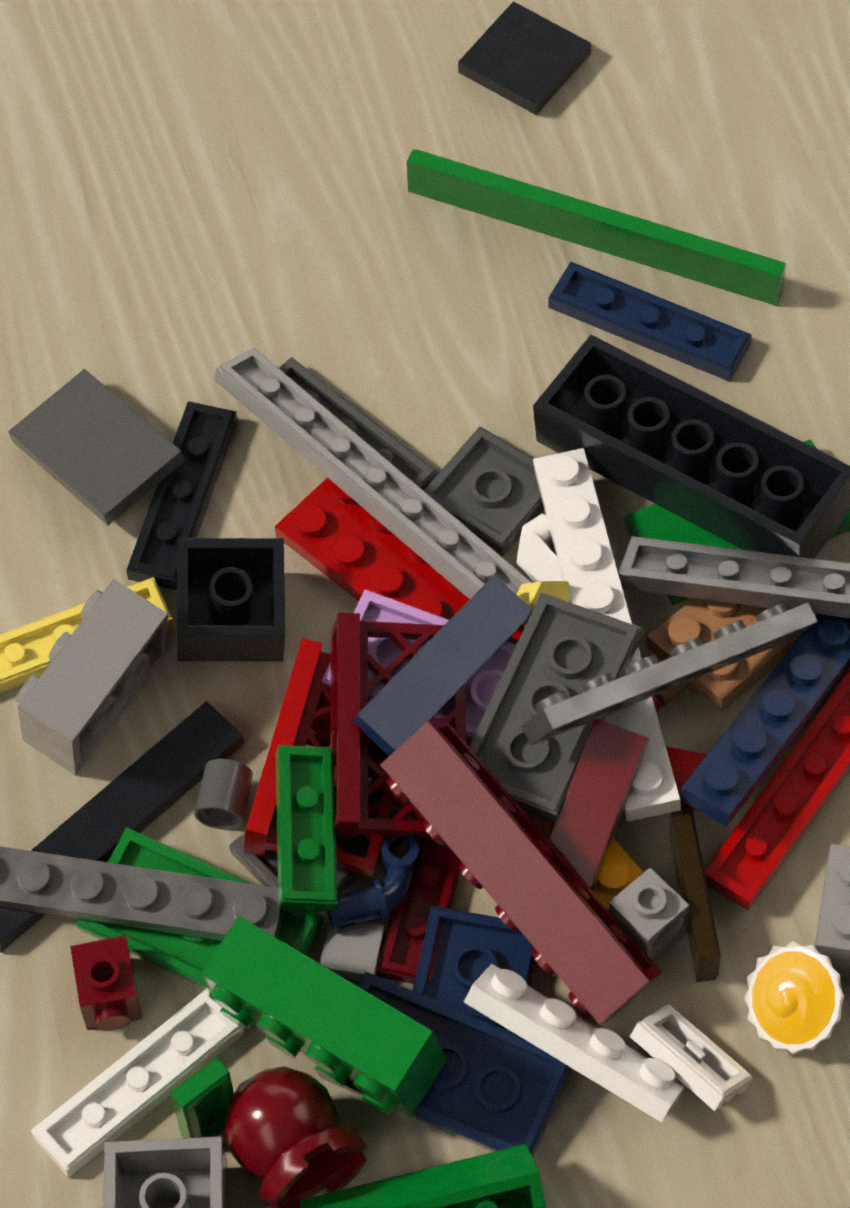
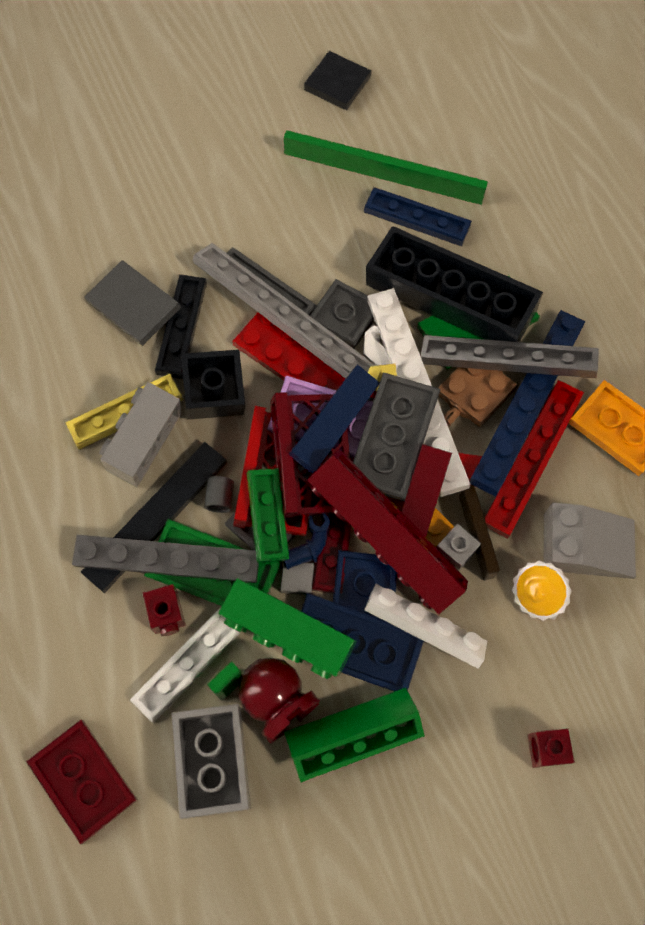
camera: 10 degrees left, 10 degrees up
flat silver plate [521,603,818,746] -> none
white tile [629,1004,753,1111] -> none

